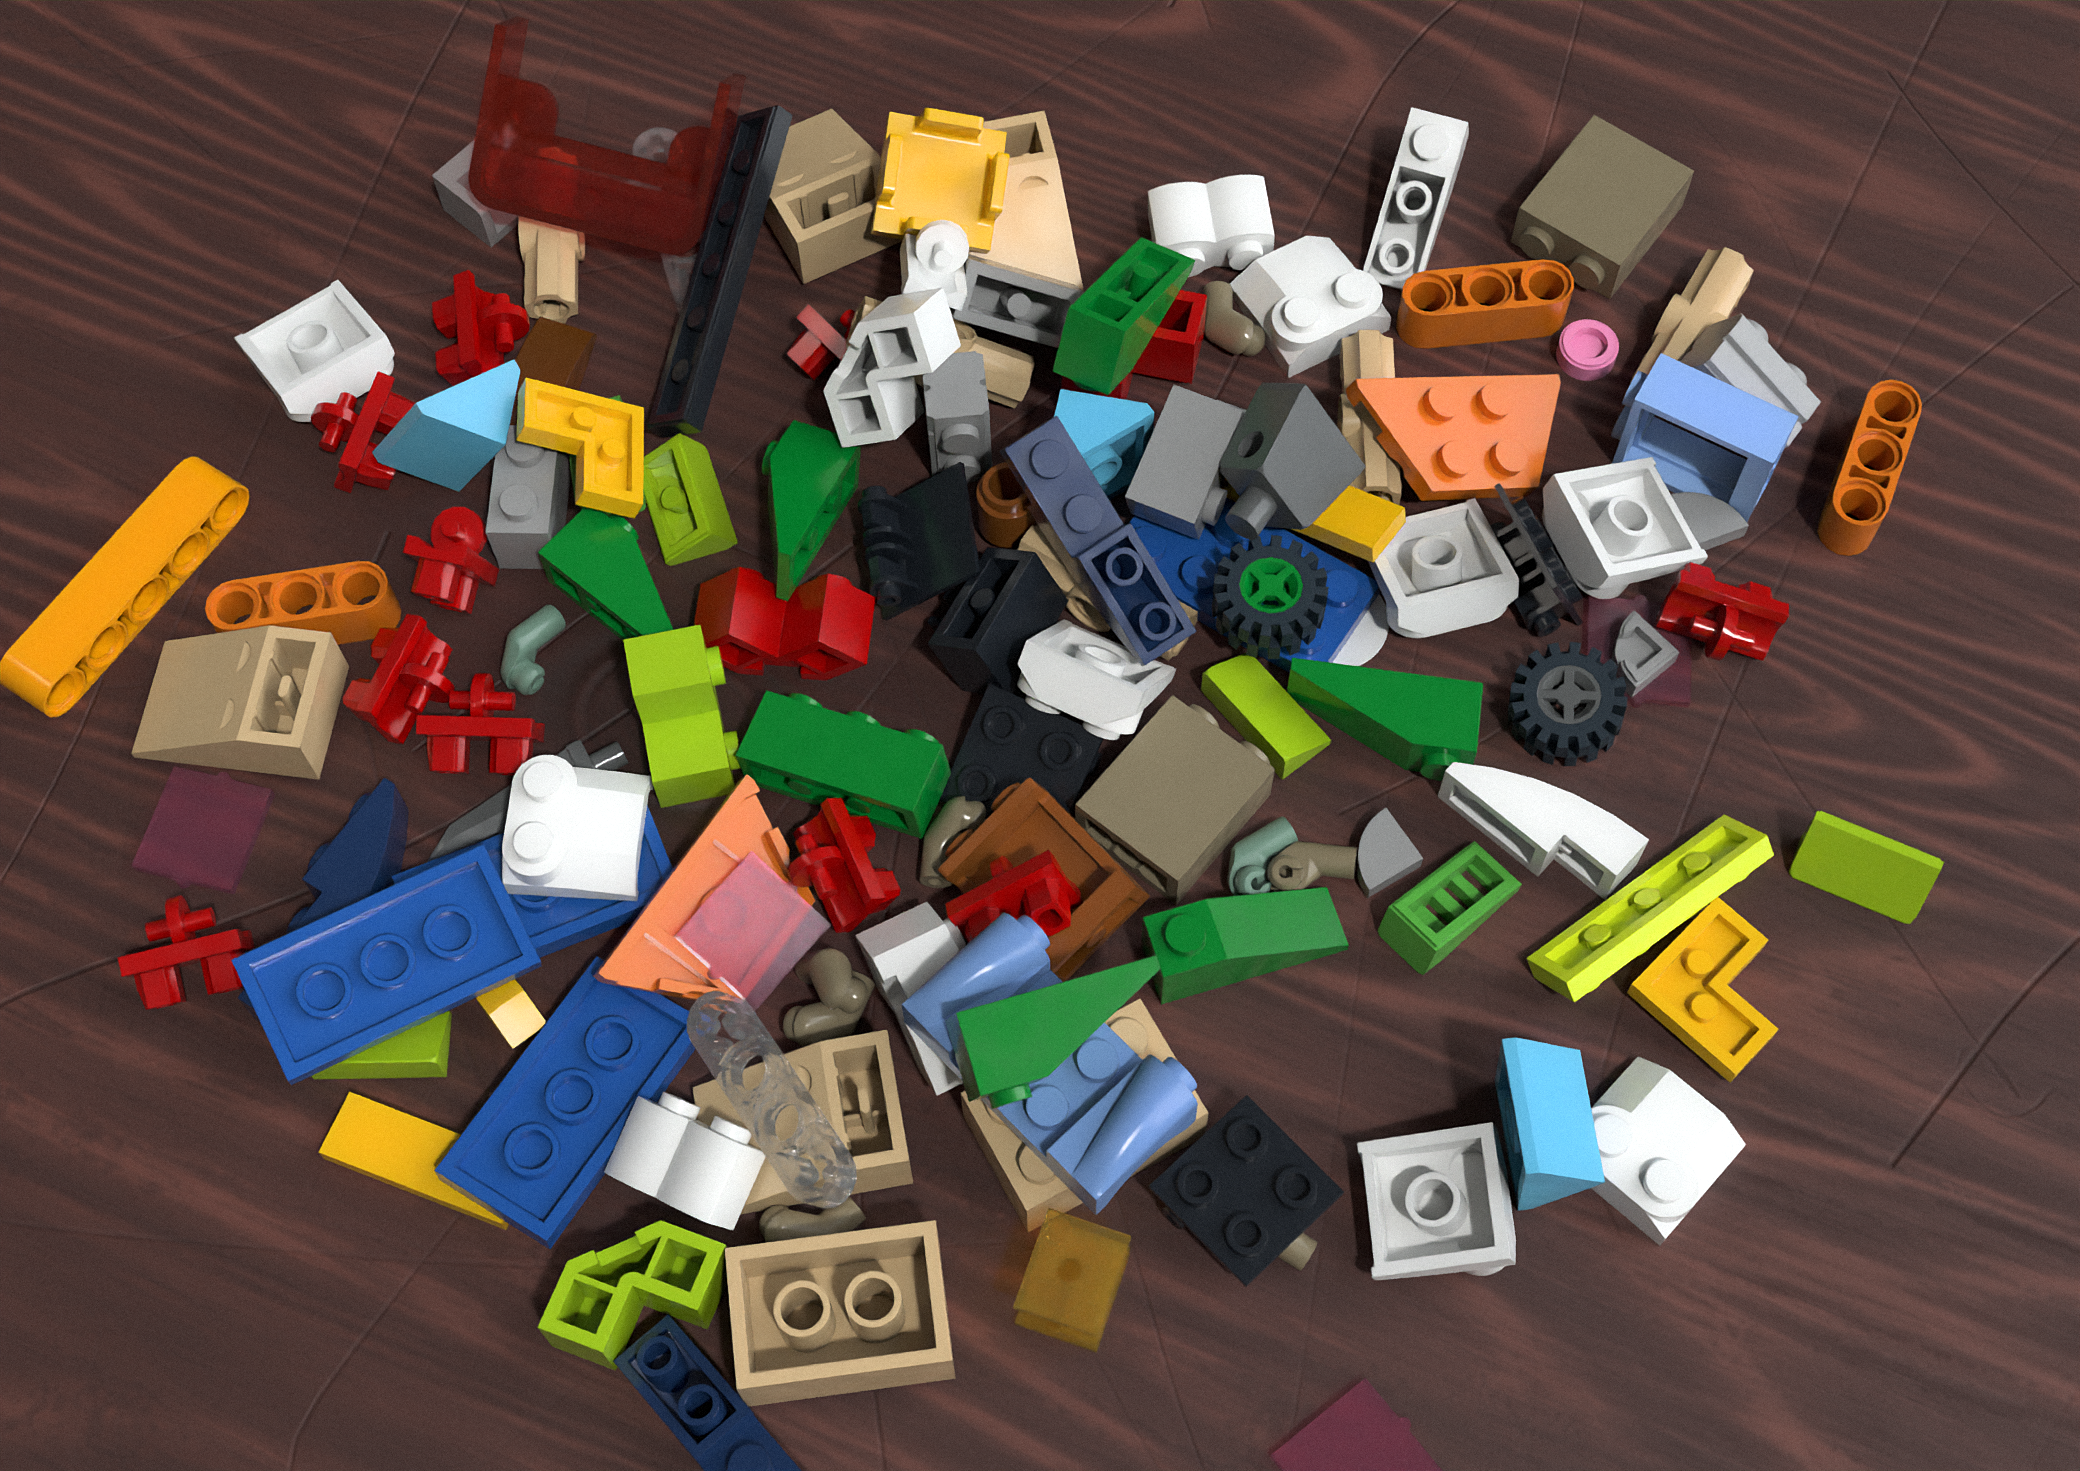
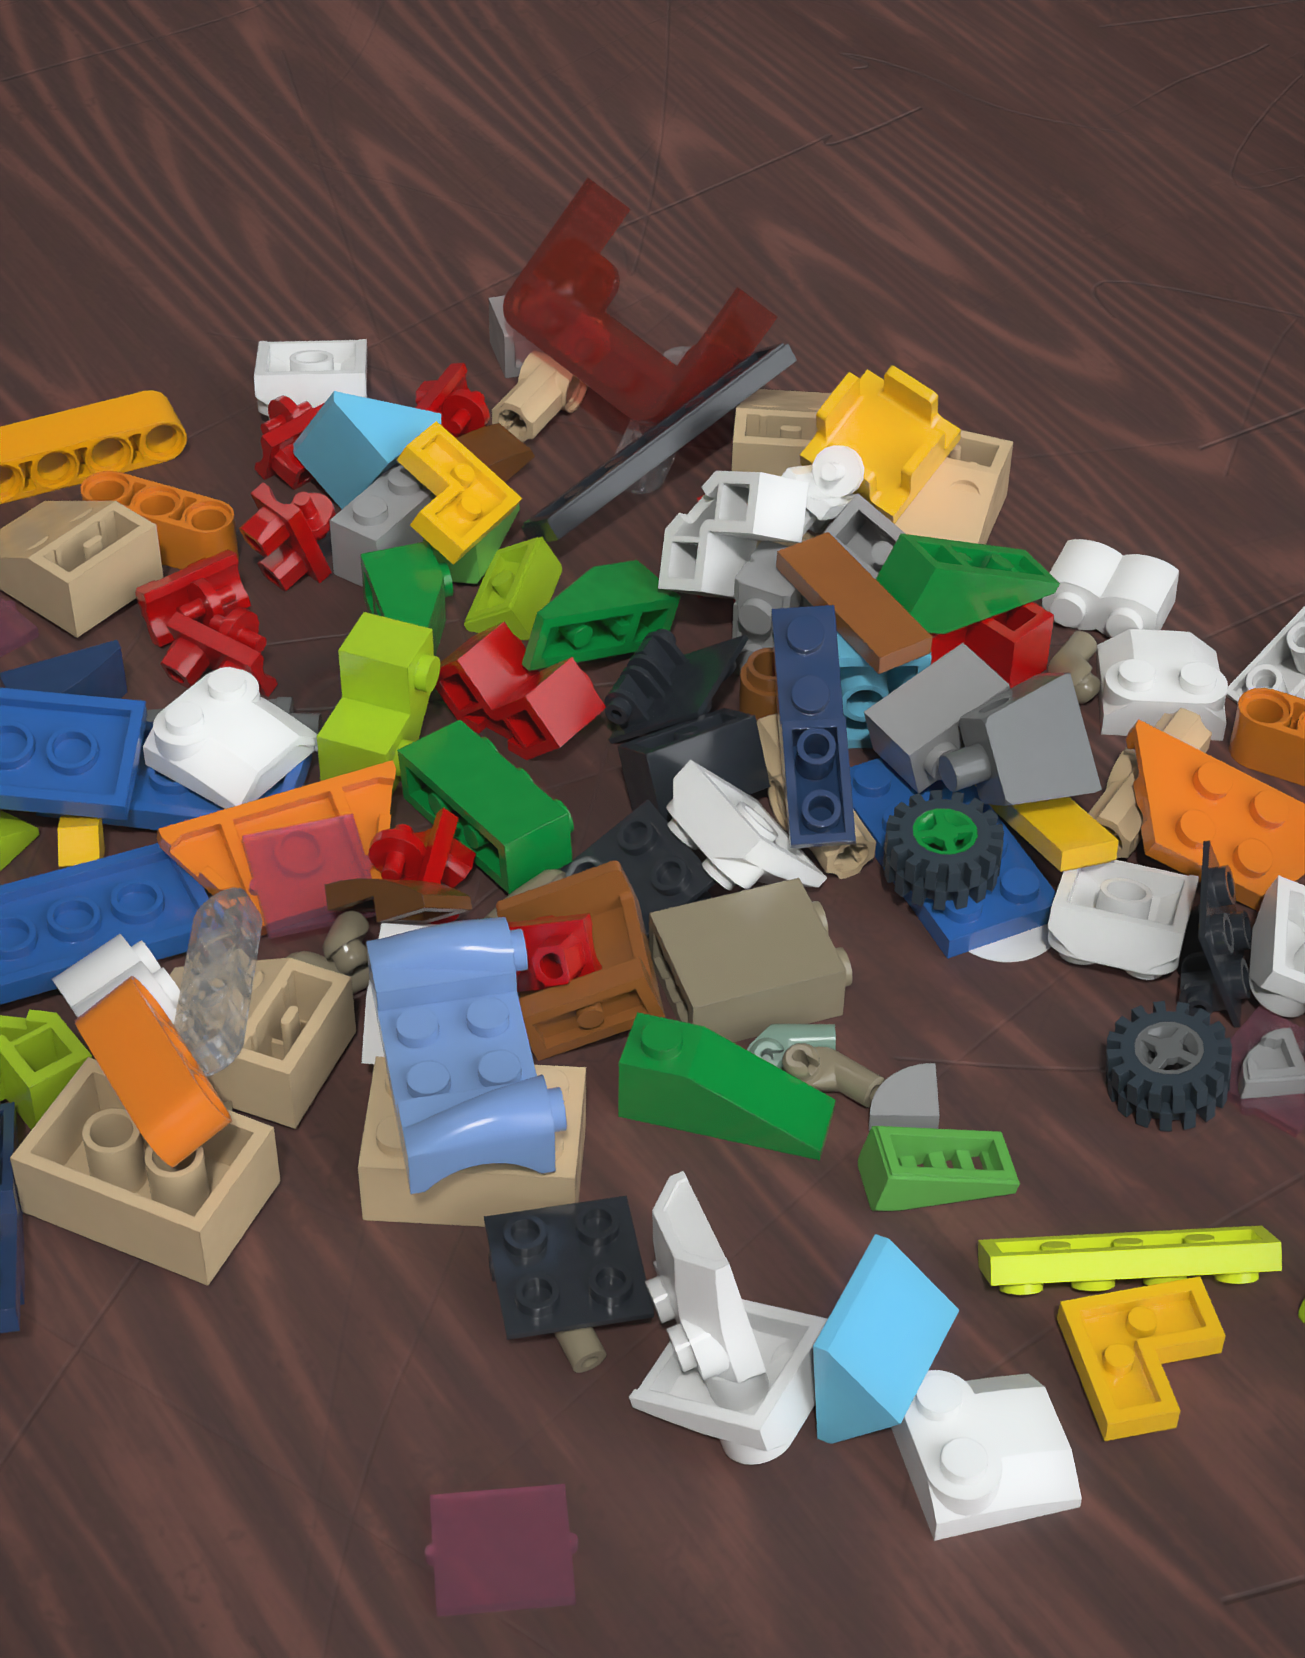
camera: 30 degrees right, 20 degrees down
sand green arm [500,605,566,695] -> none
green slope [945,955,1161,1109] -> none
clear yellow piece [1013,1208,1131,1353] -> none
lime slope [1201,653,1331,780] -> none
green slope [1287,658,1484,781] -> none
white slope [1438,762,1649,900] -> none
none -> orange beam [75,976,232,1168]
none -> reddish brown slope [324,878,472,924]
none -> white slope [645,1171,766,1384]
none -> dark orange tile [776,532,932,674]

